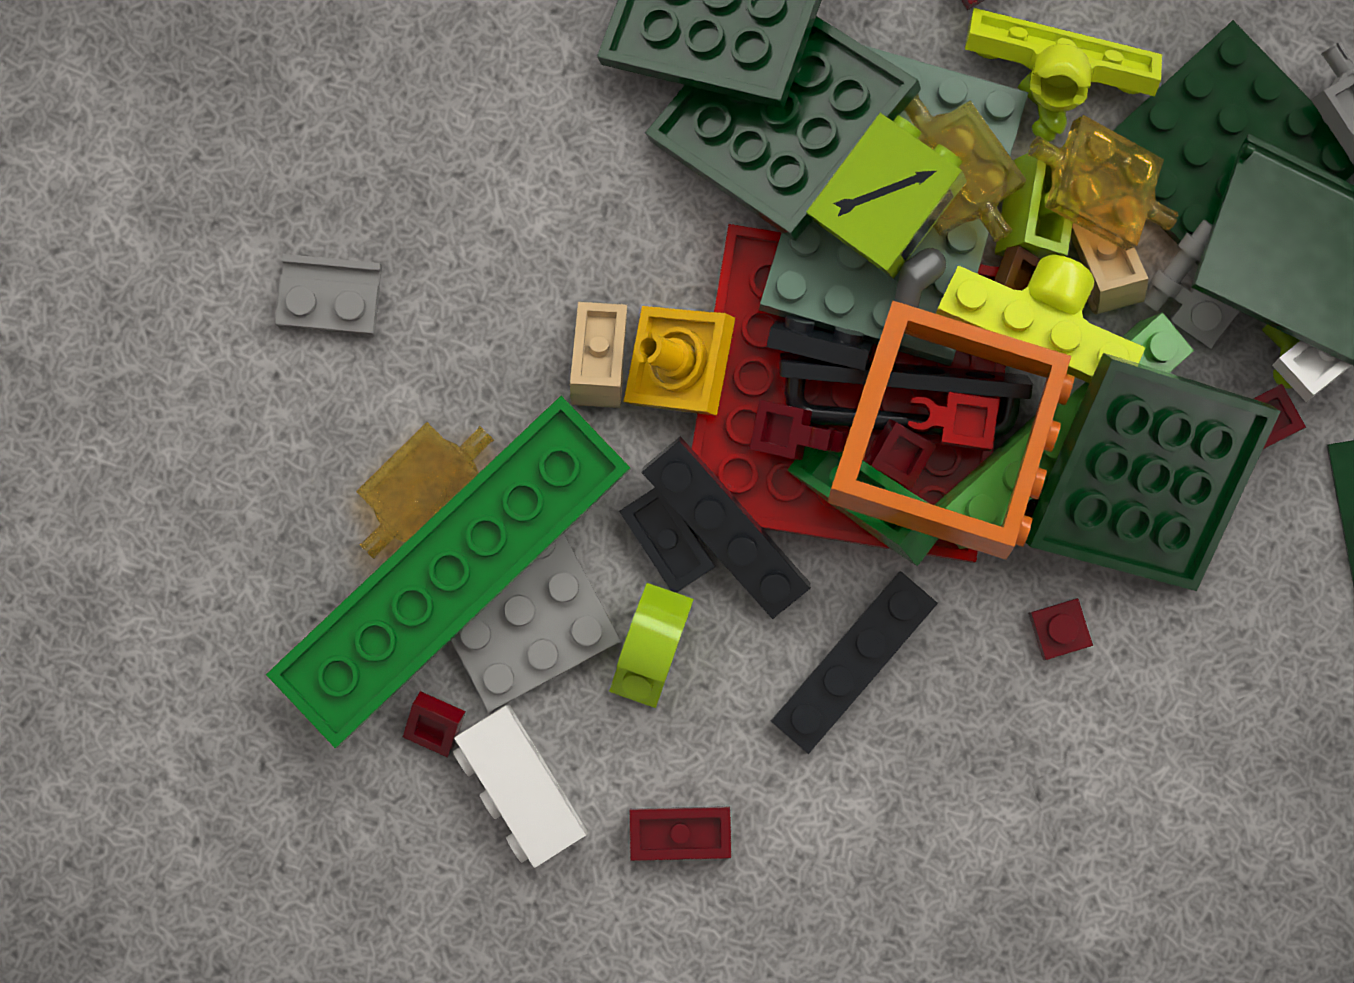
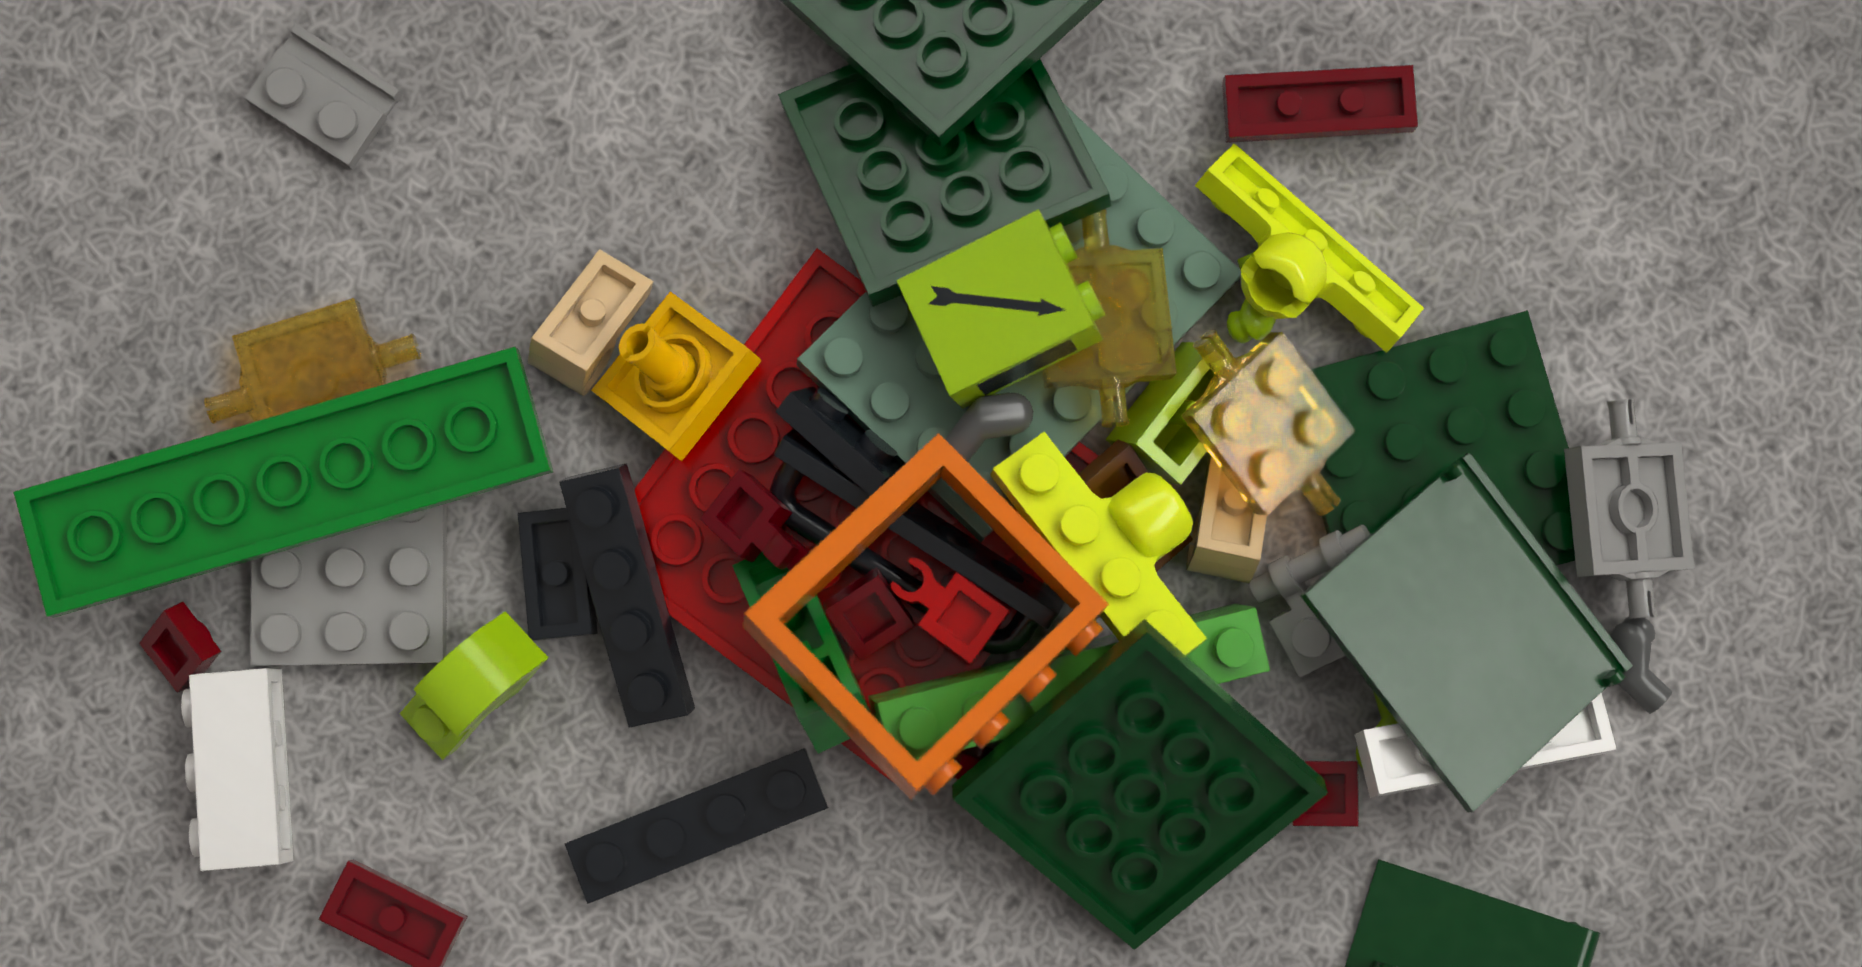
camera: 25 degrees right, 0 degrees up
dark red plate [1028,598,1093,660] -> none

